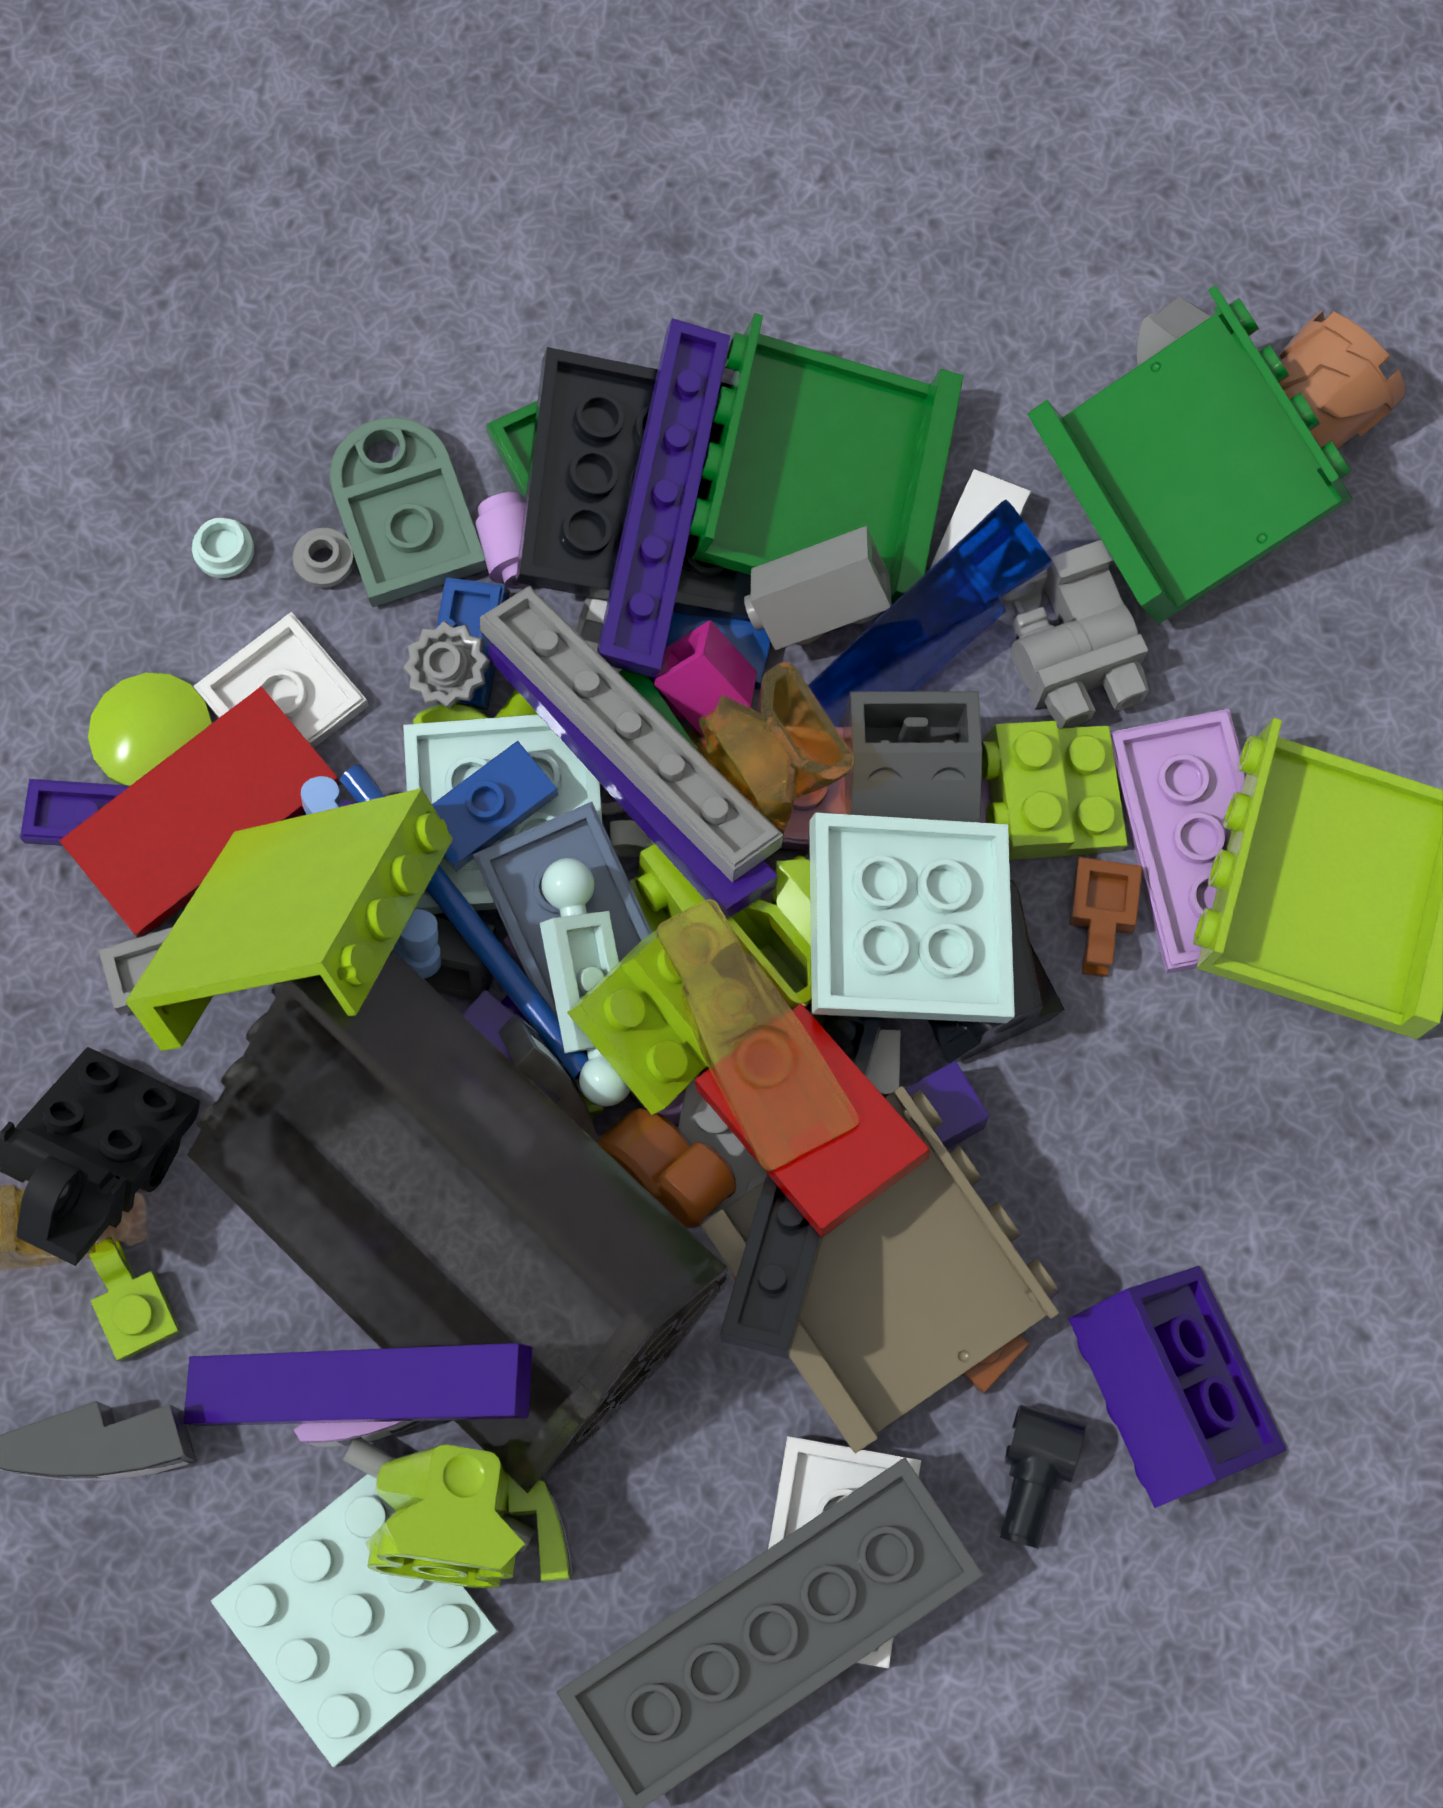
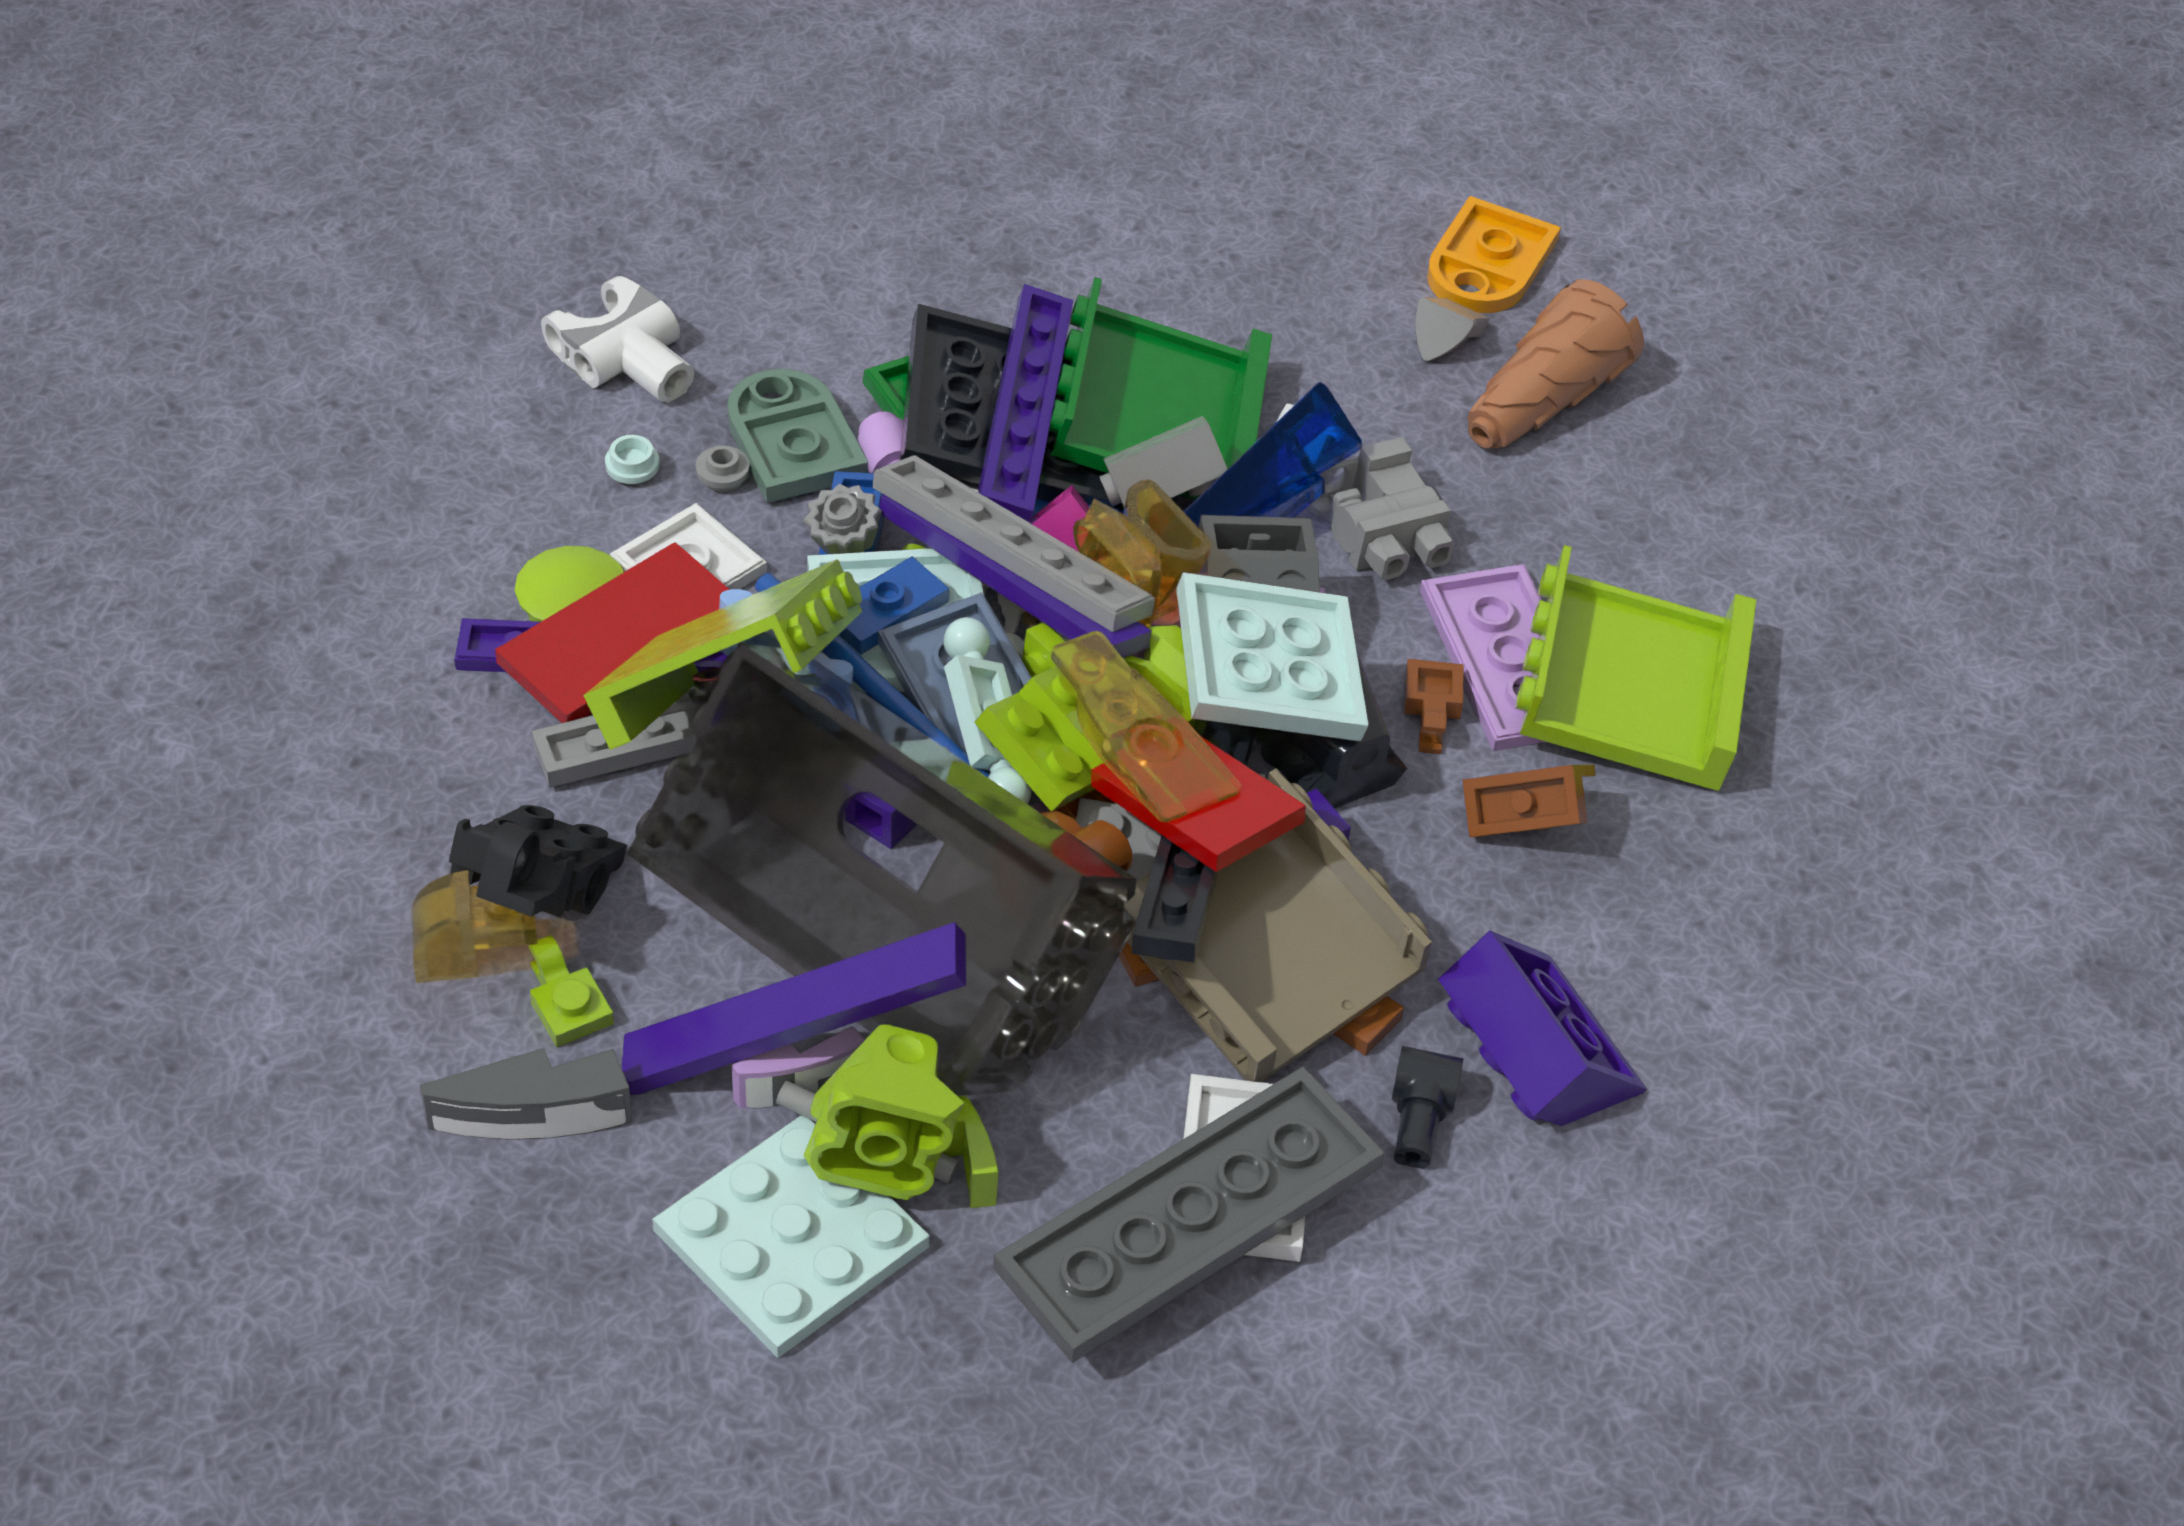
camera: 10 degrees left, 25 degrees down
lime plate [982,721,1128,860] -> none
green panel [1027,285,1353,624] -> none
none -> white connector [541,276,694,404]
none -> light orange tile [1427,196,1561,313]
none -> dark orange panel [1462,764,1596,838]

